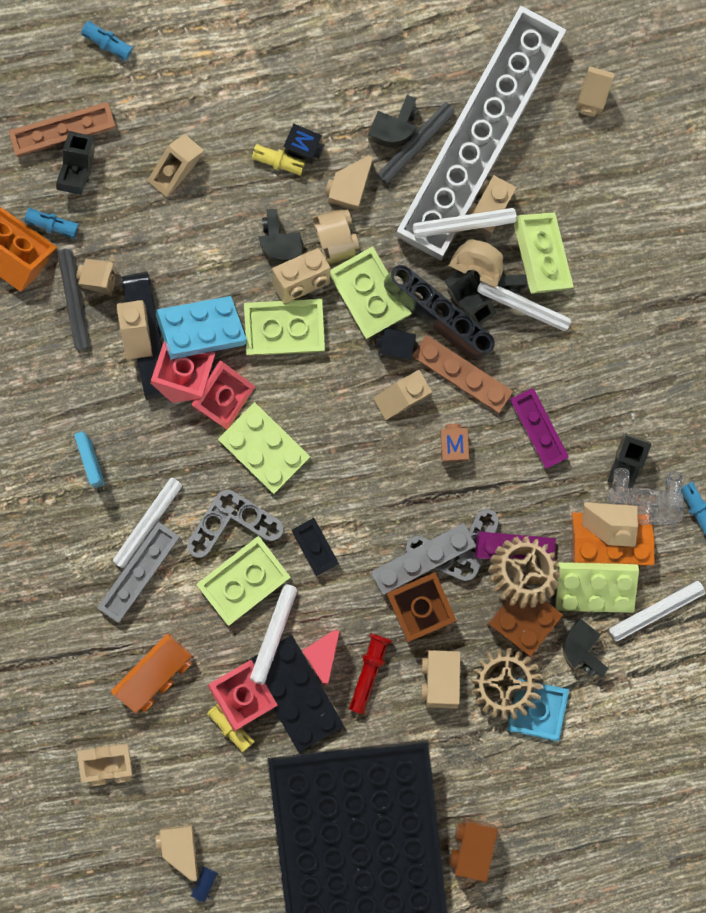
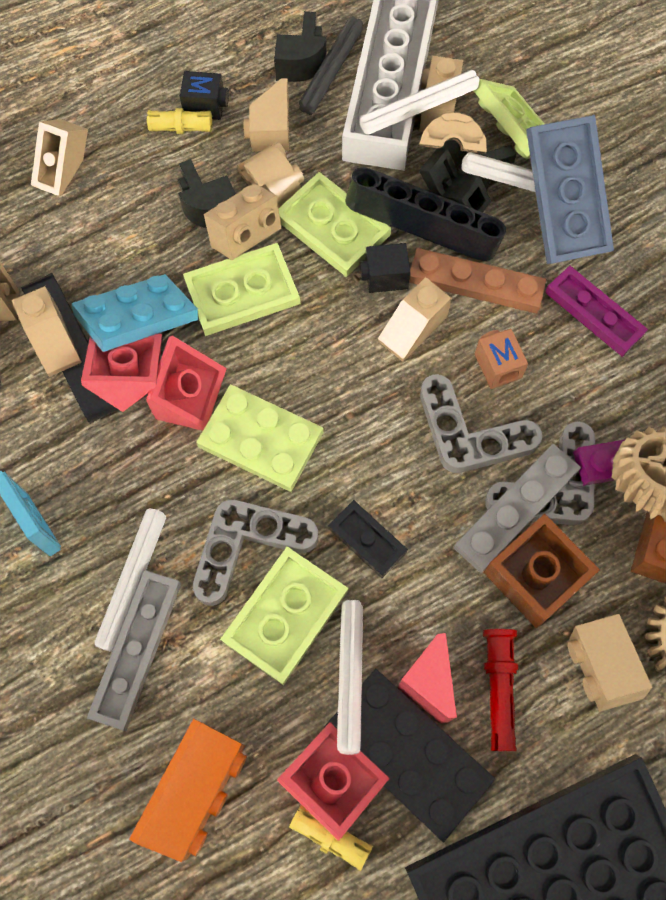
camera: 10 degrees left, 15 degrees down
none -> light grey beam [420,374,542,473]
none -> sand blue plate [526,115,614,264]

